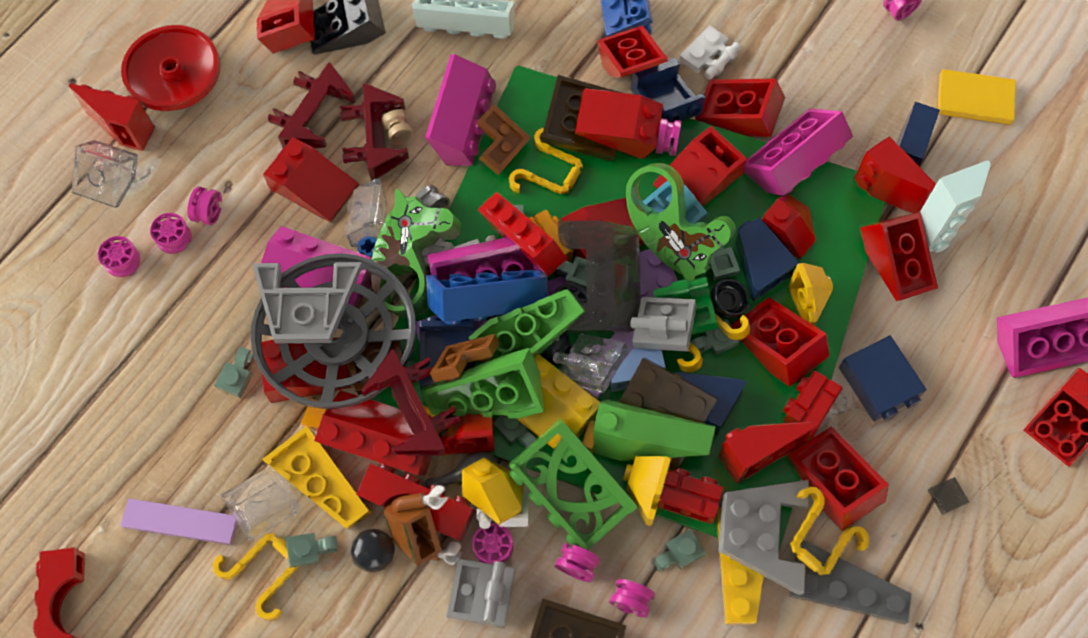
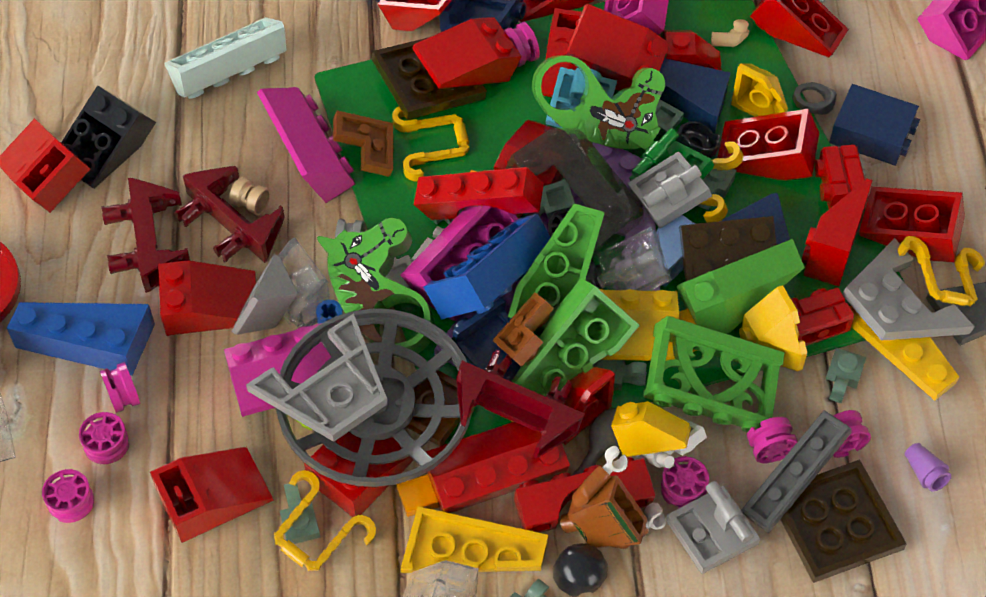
camera: 40 degrees left, 10 degrees down
none -> blue wedge [7,302,155,376]
none -> red slope [150,446,274,543]
none -> light grey slope [231,254,298,335]
none -> yellow piece [274,470,376,571]
none -> red slope [565,4,670,91]
none -> tan arm [711,19,749,47]
none -> dark grey tile [741,410,852,533]
none -> dark grey piece [792,82,837,115]

